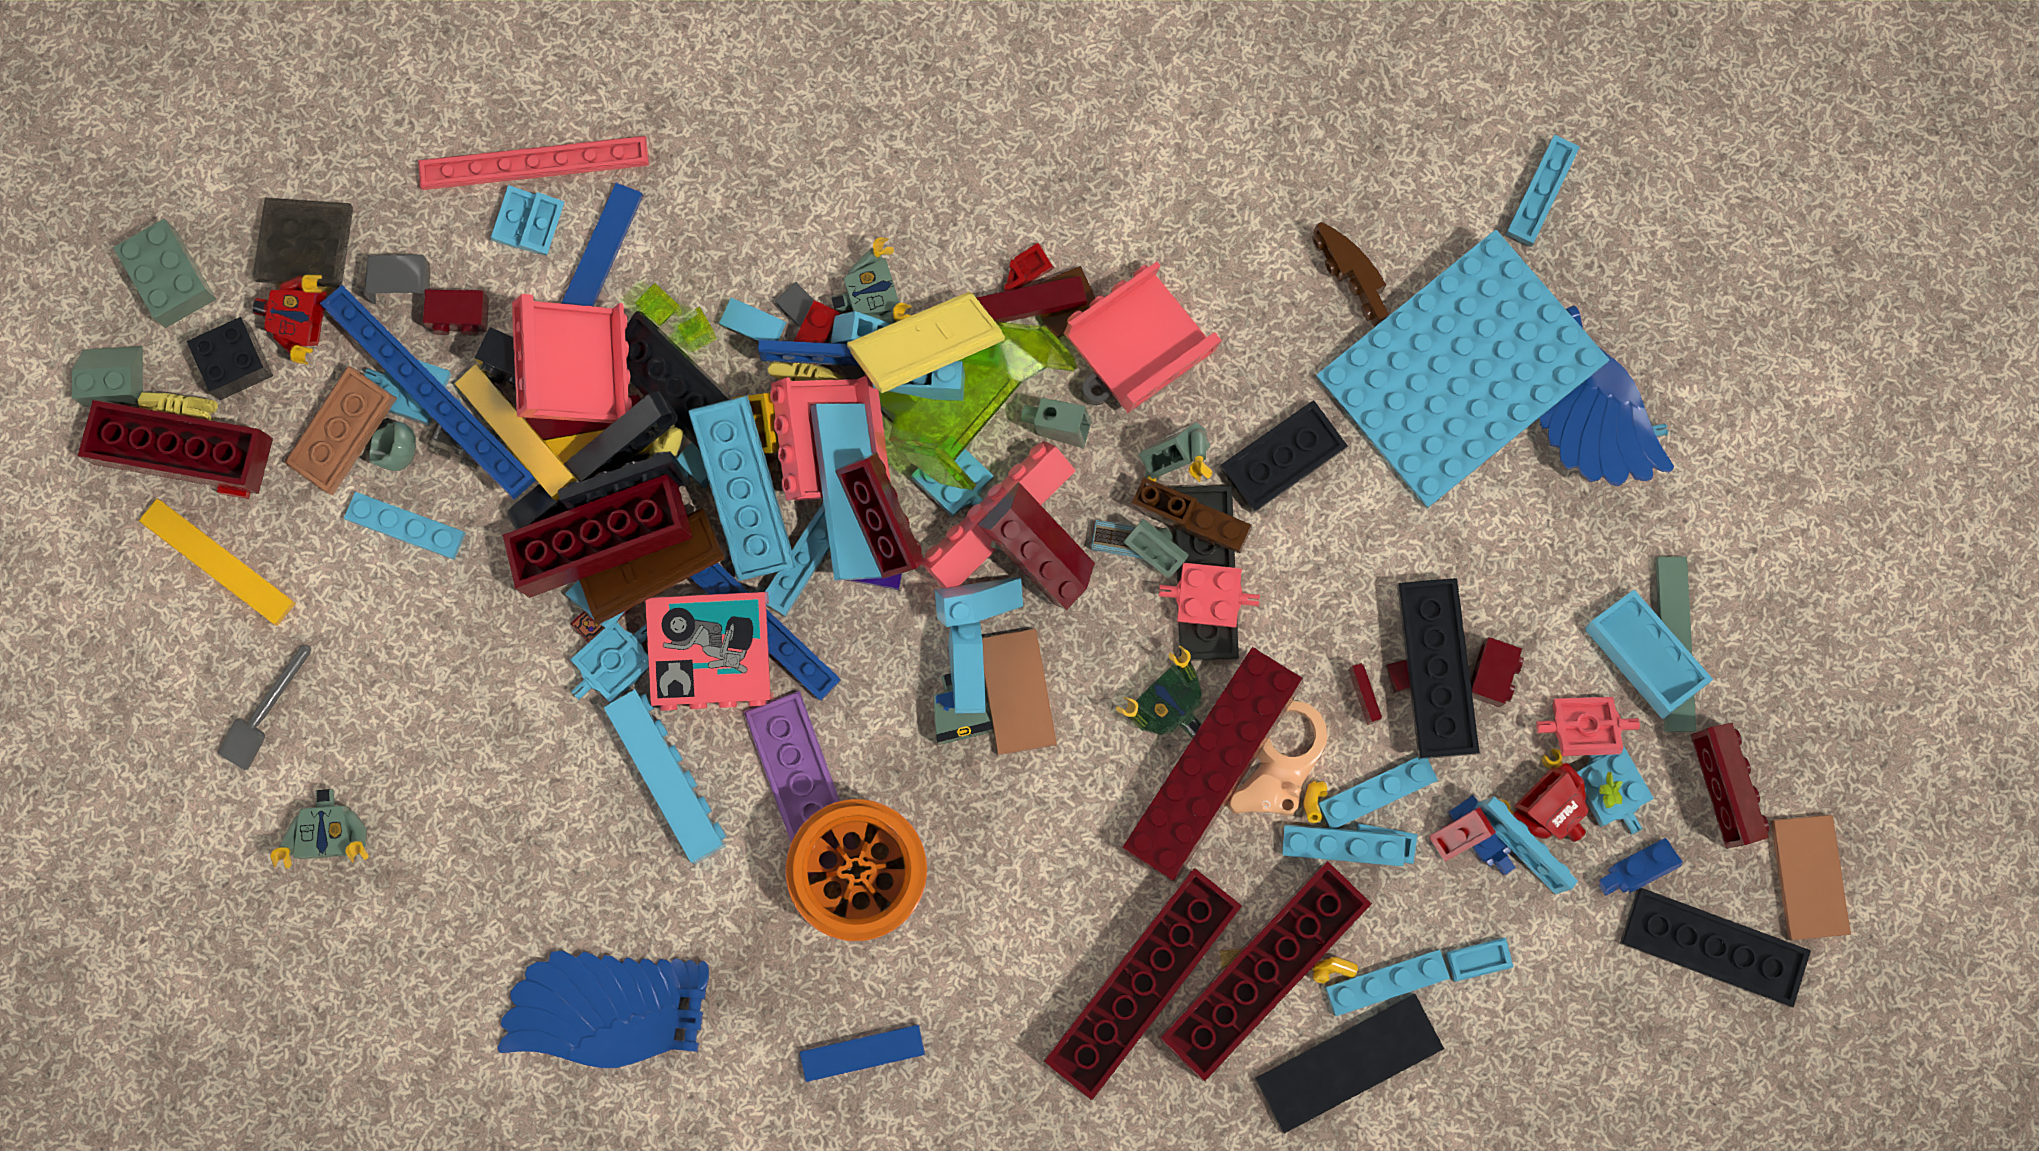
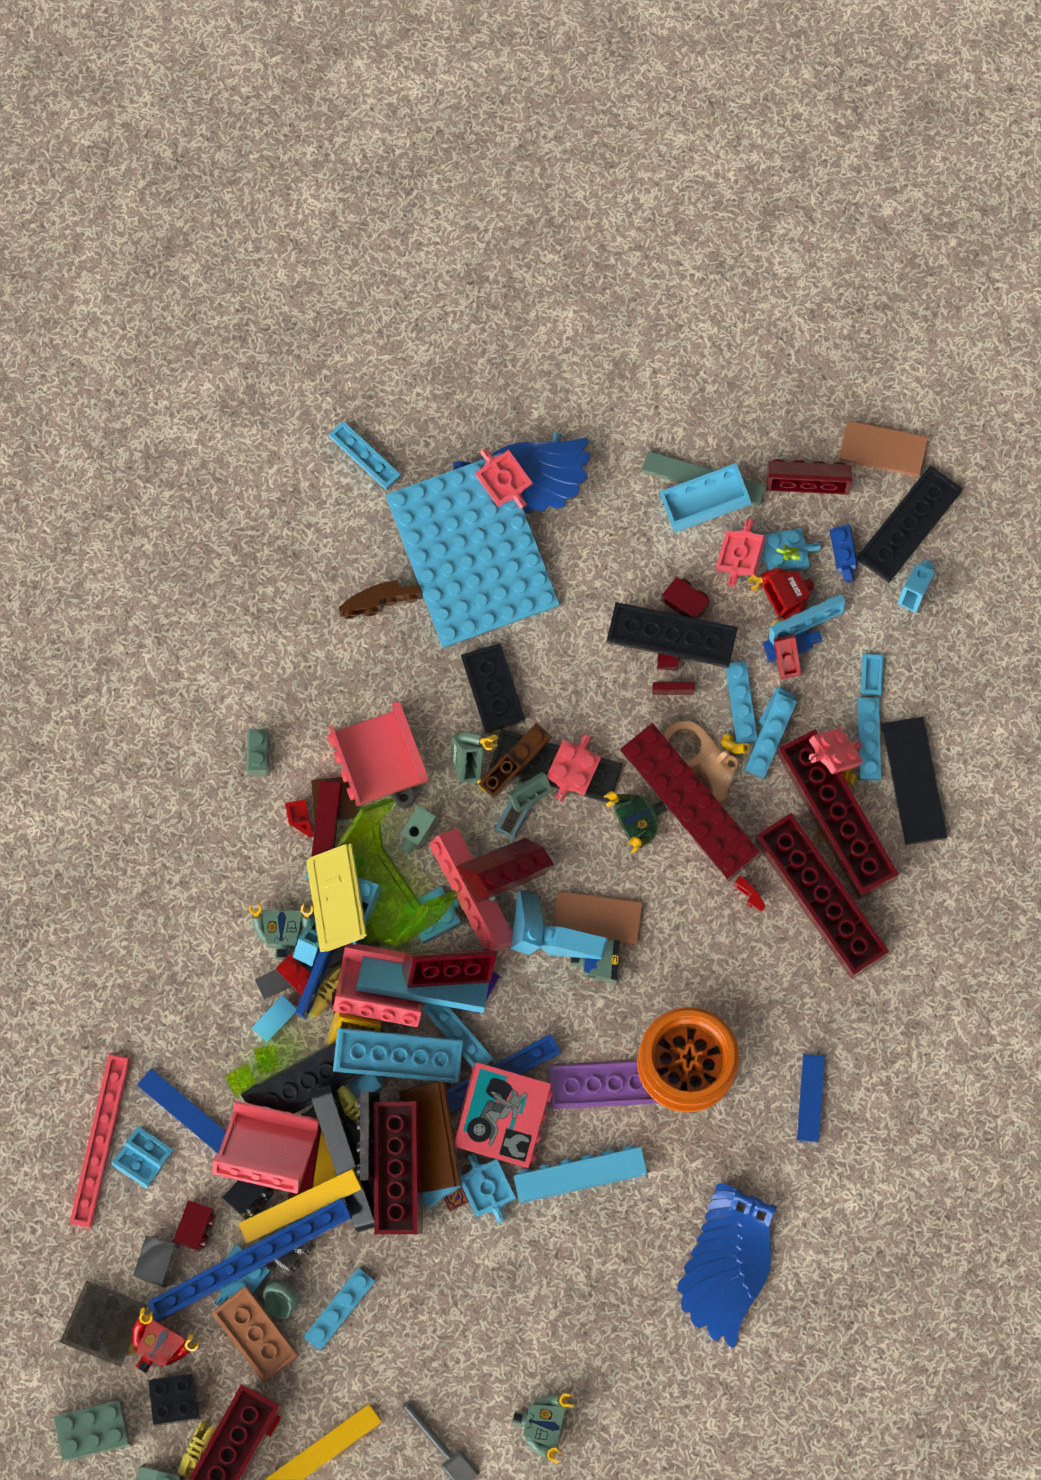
camera: 65 degrees left, 5 degrees down
none -> sand green brick [247,729,270,776]
none -> coral plate [475,448,533,509]
none -> red slope [734,876,766,912]
none -> coral plate [809,728,863,774]
none -> medium azure torso [897,560,935,613]

